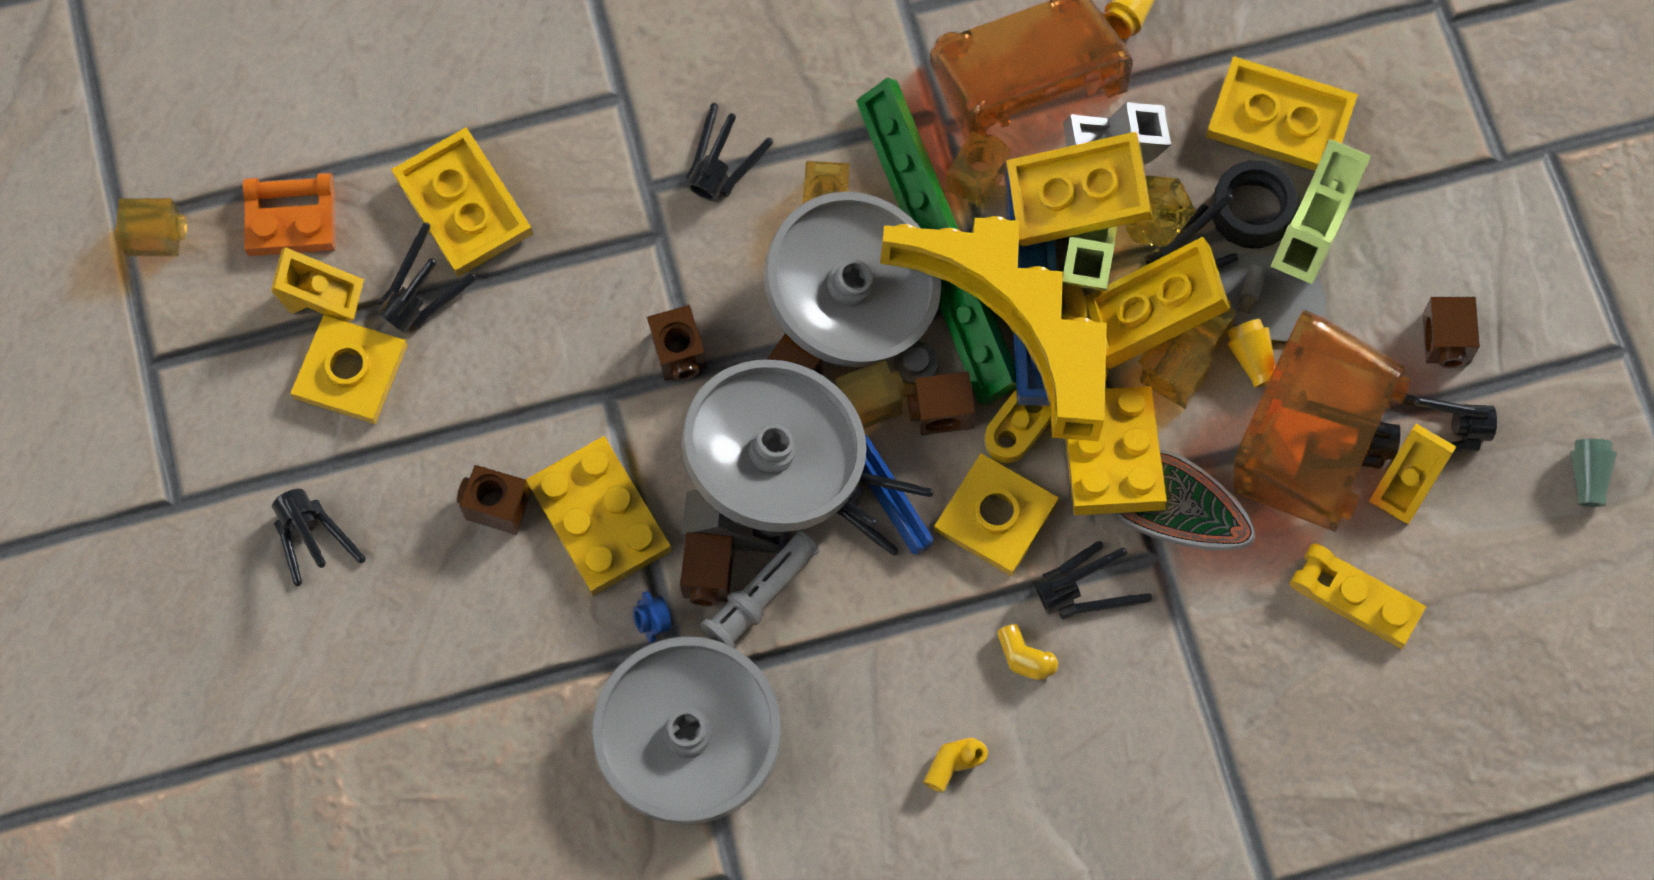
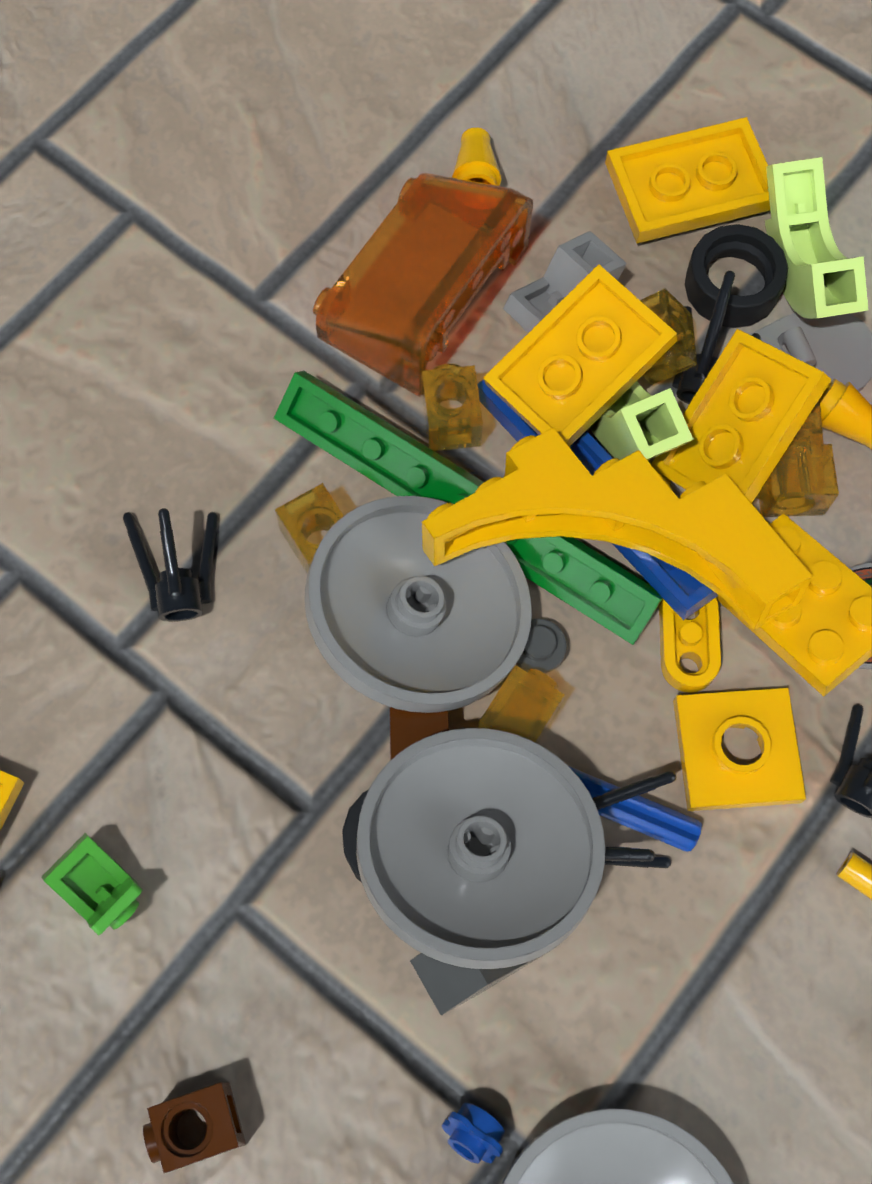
camera: 40 degrees left, 0 degrees up
yellow plate [526,436,672,596] -> none
reddish brown brick [647,305,707,381] -> none
reddish brown brick [680,532,735,607] -> none
light grey pin [700,531,820,648] -> none
reddish brown brick [907,371,975,435] -> none
none -> bright green bracket [42,833,143,935]

